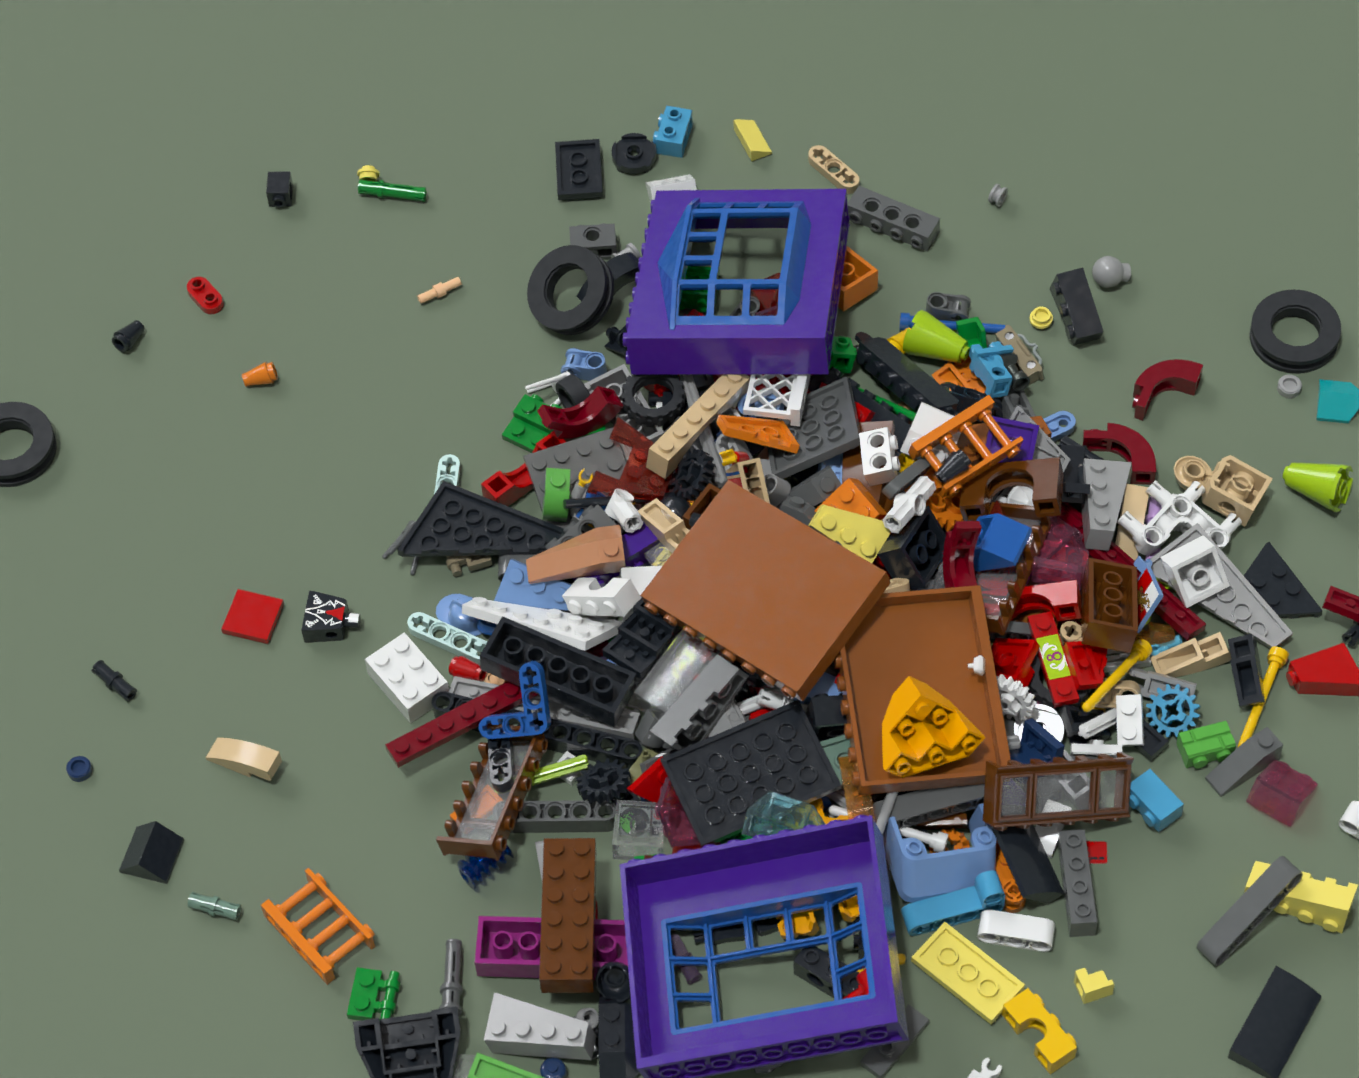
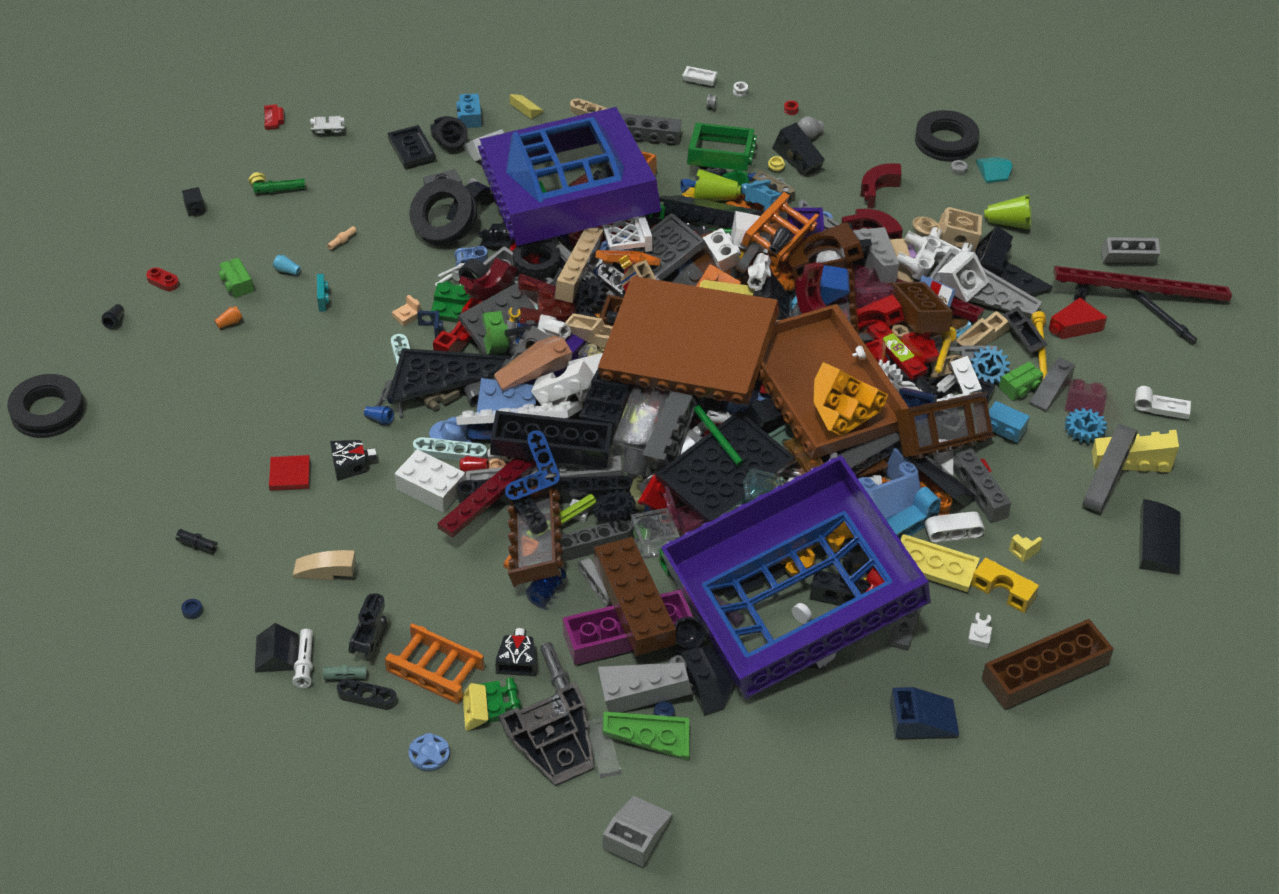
camera: 25 degrees left, 10 degrees down
none -> bright green brick [218,258,254,298]
none -> red piece [264,104,284,130]
none -> medium azure cone [273,255,301,276]
none -> white pin [292,629,314,688]
none -> white hinge [311,116,345,134]
none -> teal plate [317,274,329,312]
none -> black beam [337,679,397,710]
none -> black piece [348,593,387,658]
none -> blue cone [364,406,394,425]
none -> light nougat bracket [392,295,421,327]
none -> medium blue wheel [409,733,450,771]
none -> dark blue bracket [417,311,443,339]
none -> black tyre [435,117,468,151]
none -> light yellow slope [463,683,488,731]
none -> black torso [495,628,536,677]
none -> white plate [682,66,718,86]
none -> green window [687,123,757,171]
none -> green bar [694,405,743,466]
none -> white bush [733,82,748,97]
none -> red bush [784,100,799,115]
none -> white tile [792,603,812,624]
none -> black slope [975,225,1013,275]
none -> dark azure gear [1065,408,1107,444]

